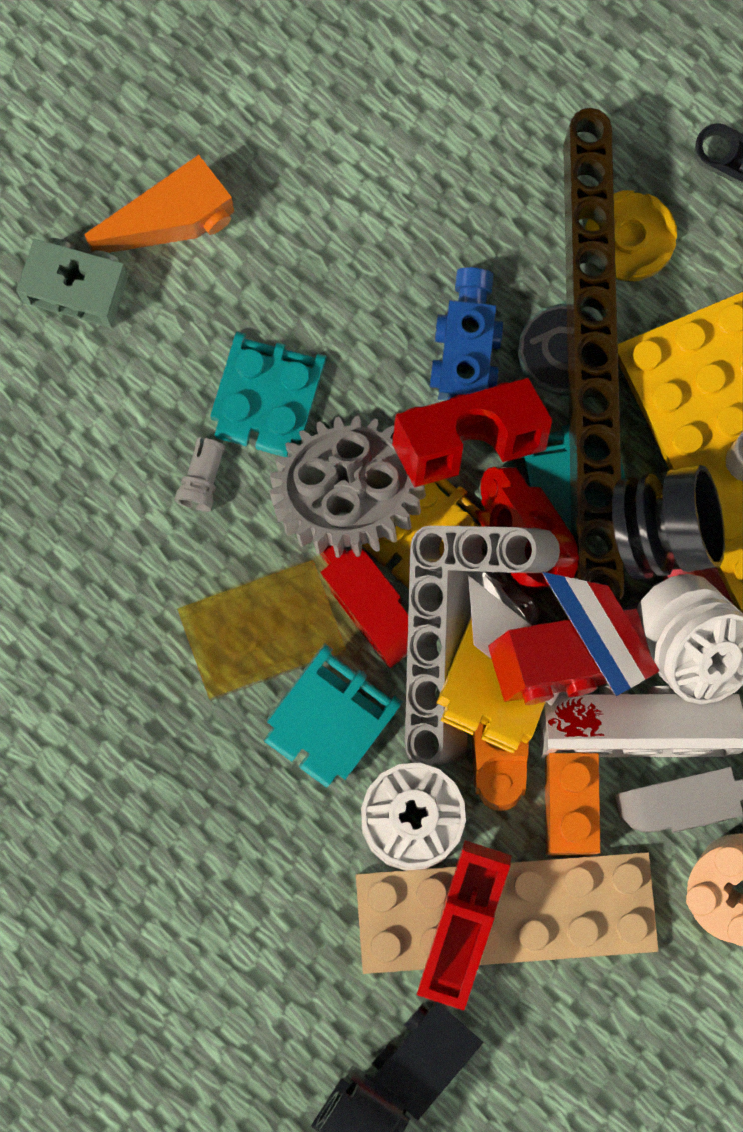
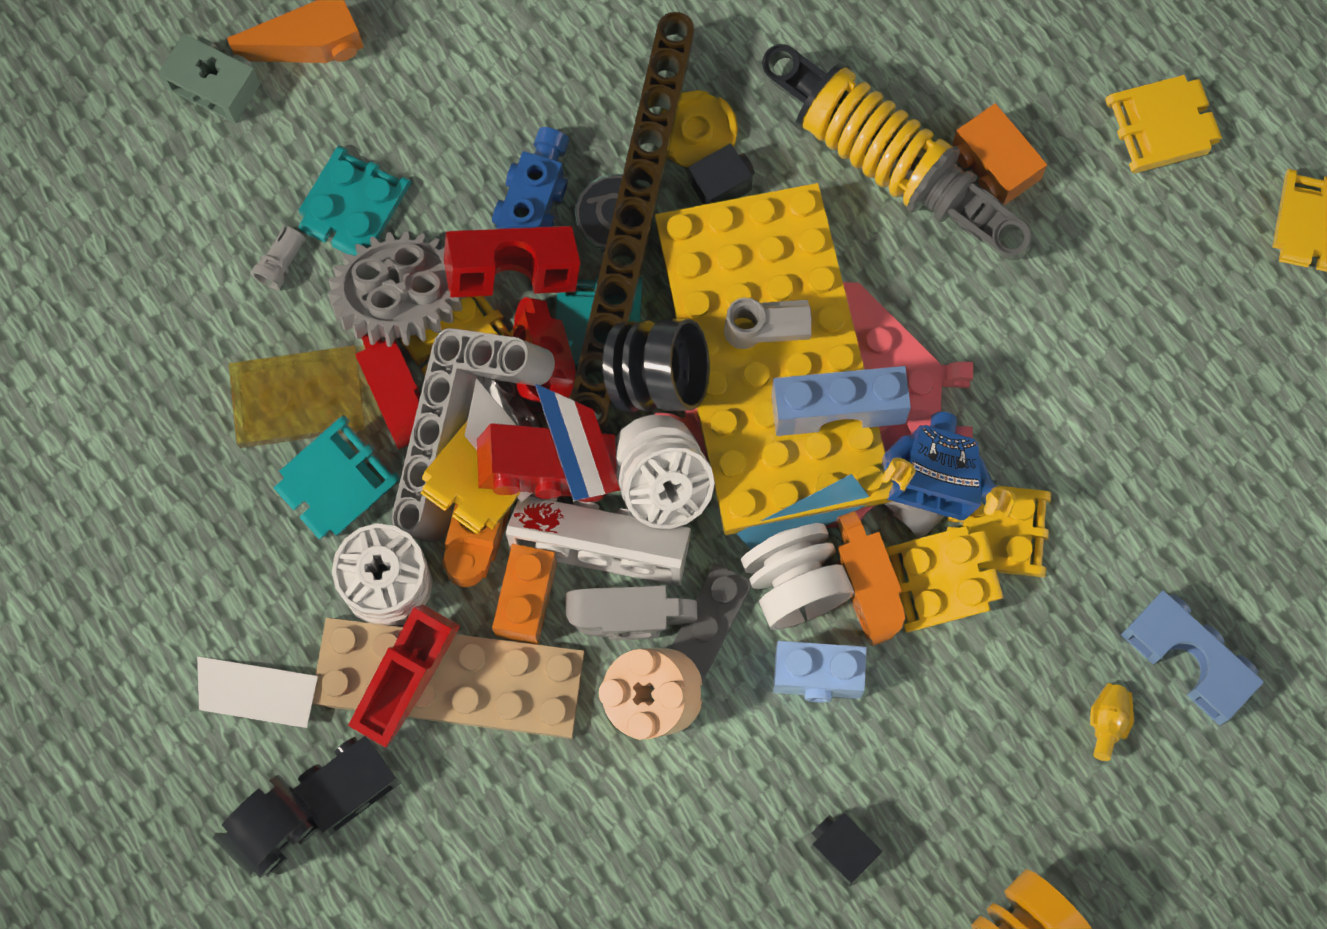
camera: 15 degrees right, 5 degrees down
none -> white sticker [197,656,318,728]
none -> black brick [688,143,755,205]

